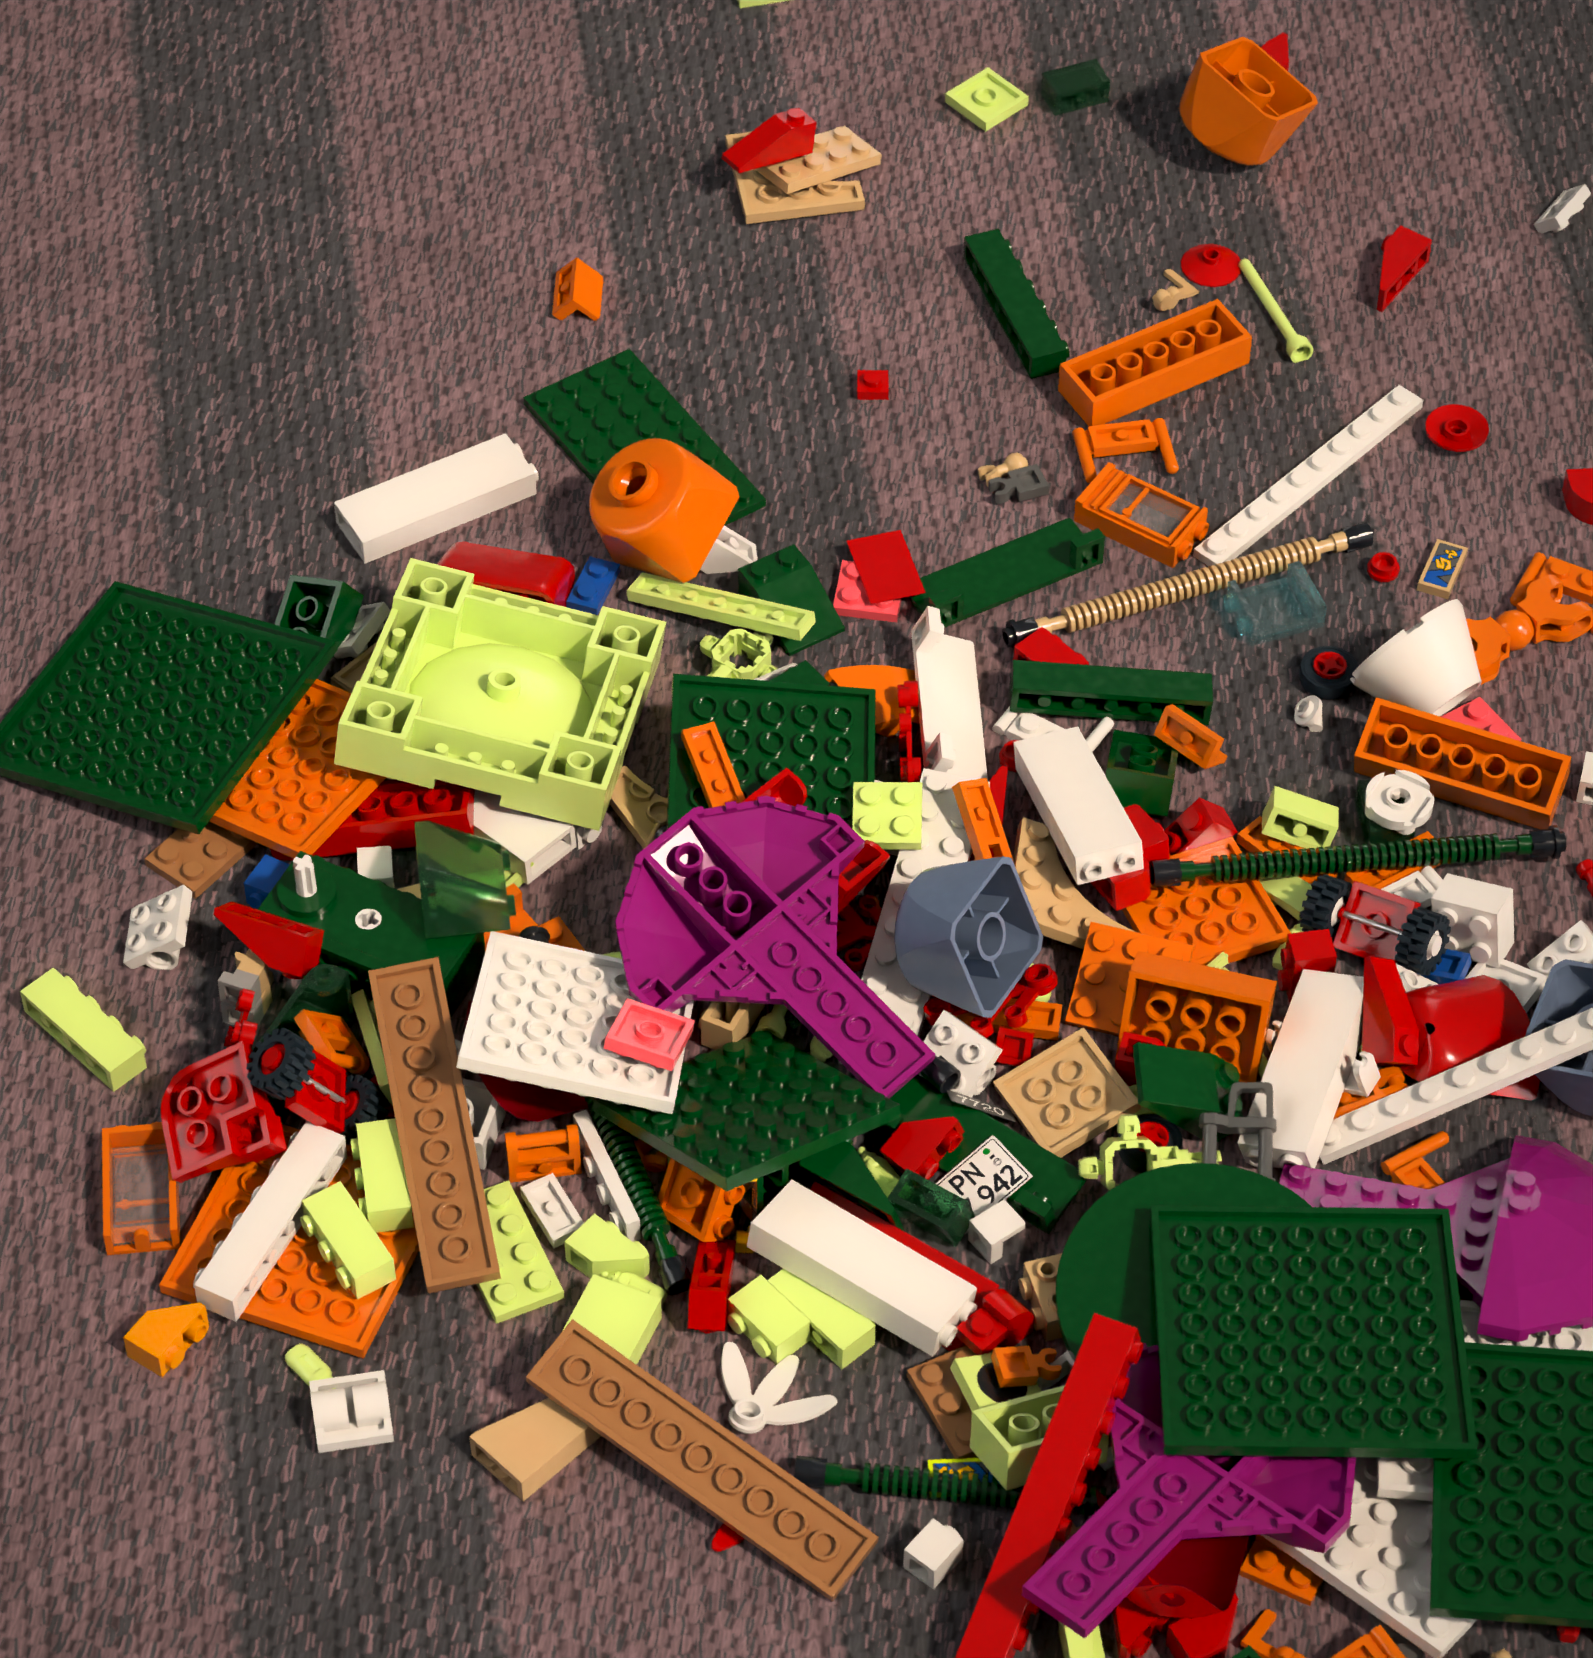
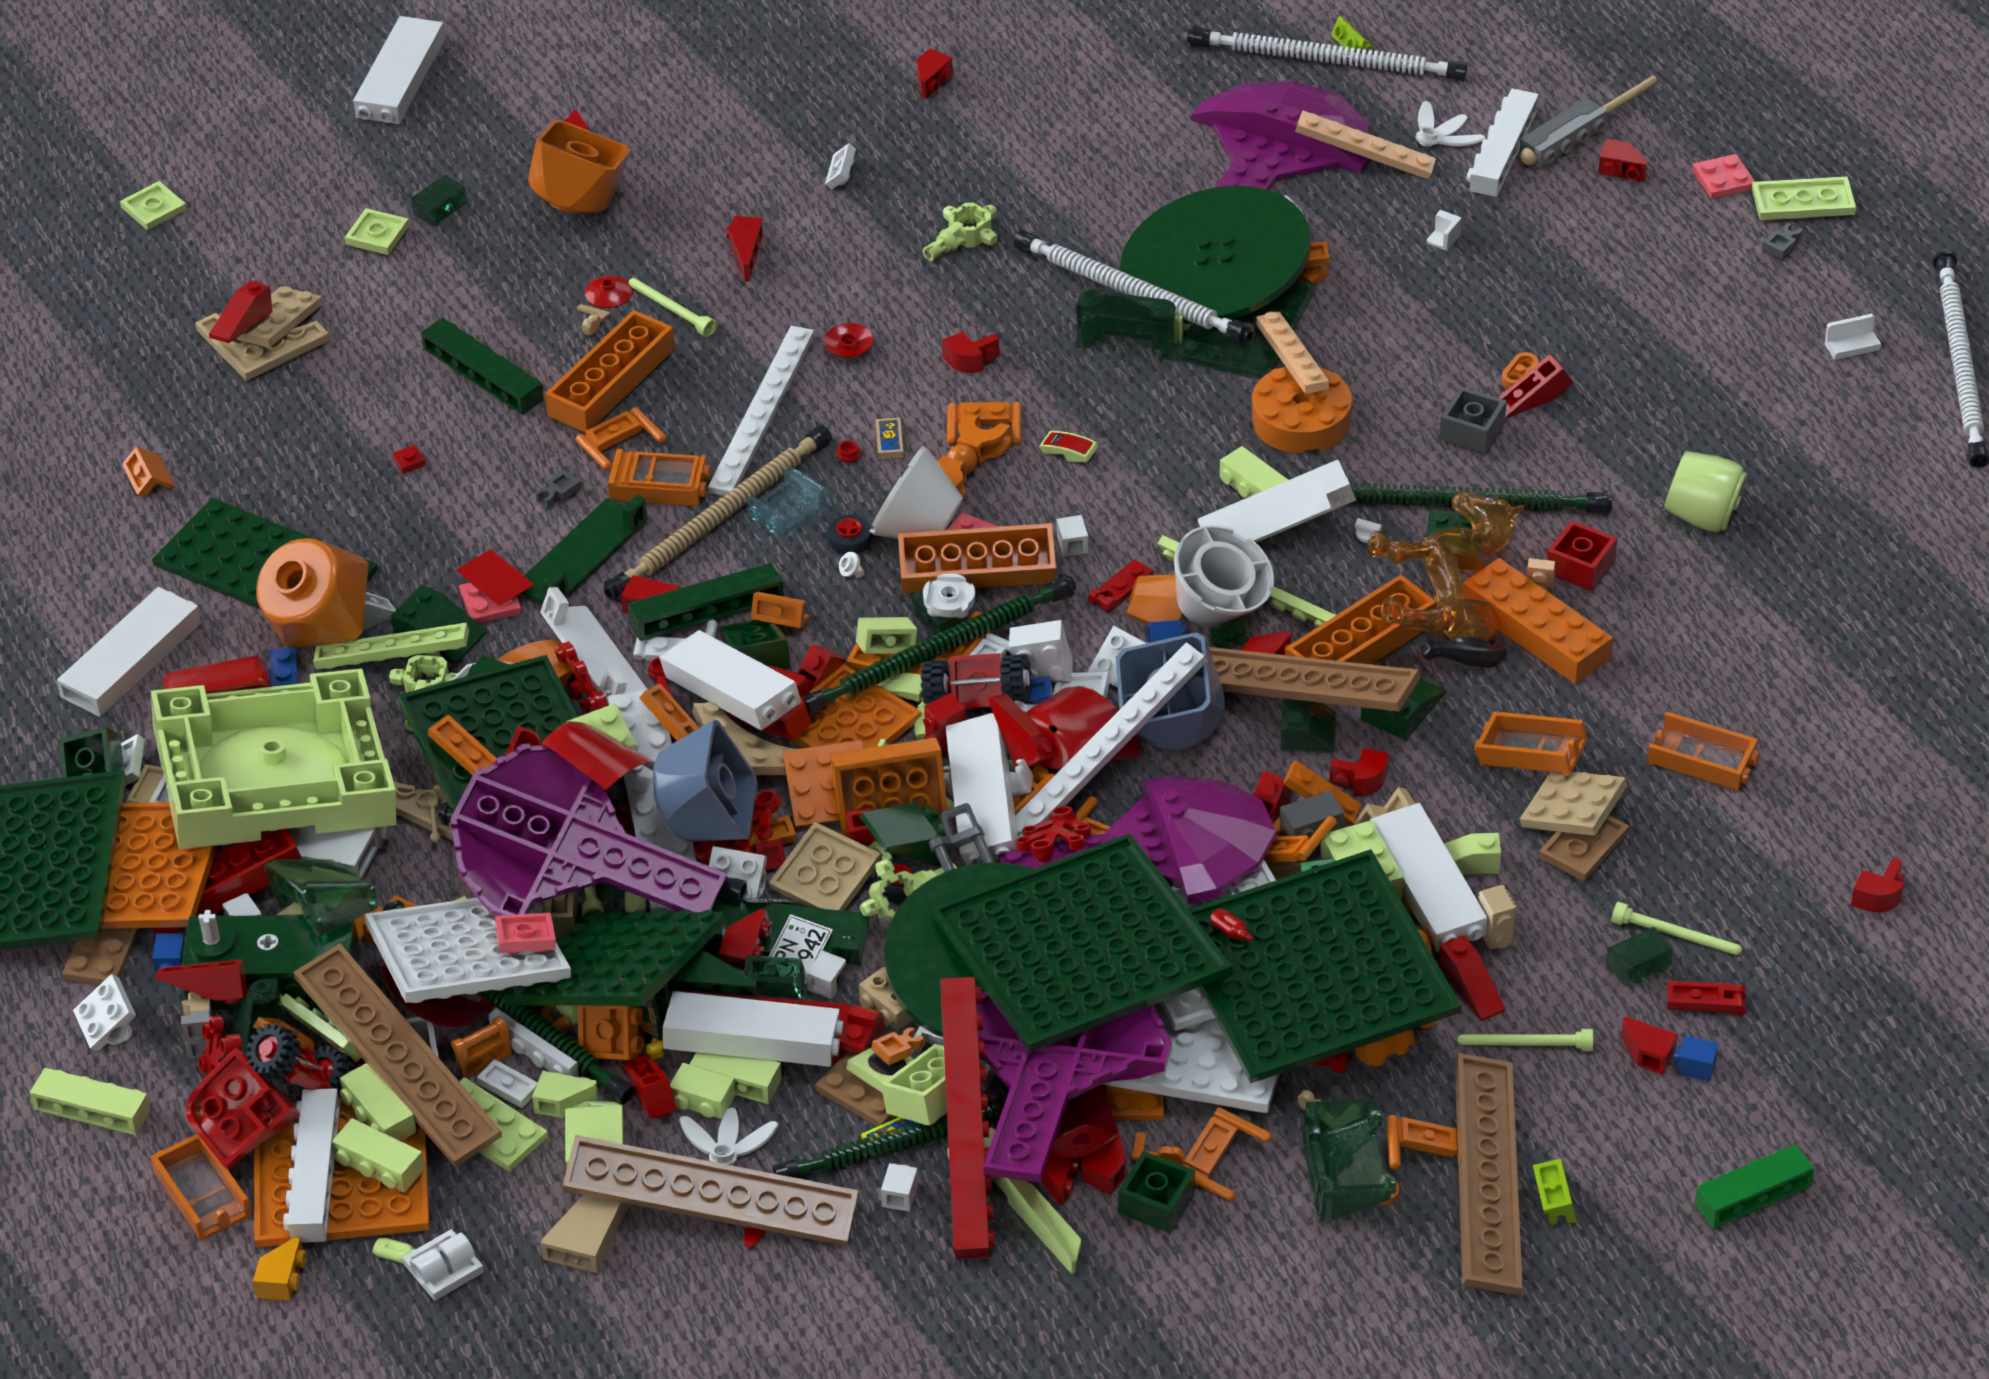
camera: 25 degrees left, 5 degrees down
tan arm [978,453,1028,487] -> none
none -> red piece [539,721,654,790]
none -> red plant [1015,806,1092,862]
none -> red piece [1209,909,1253,942]

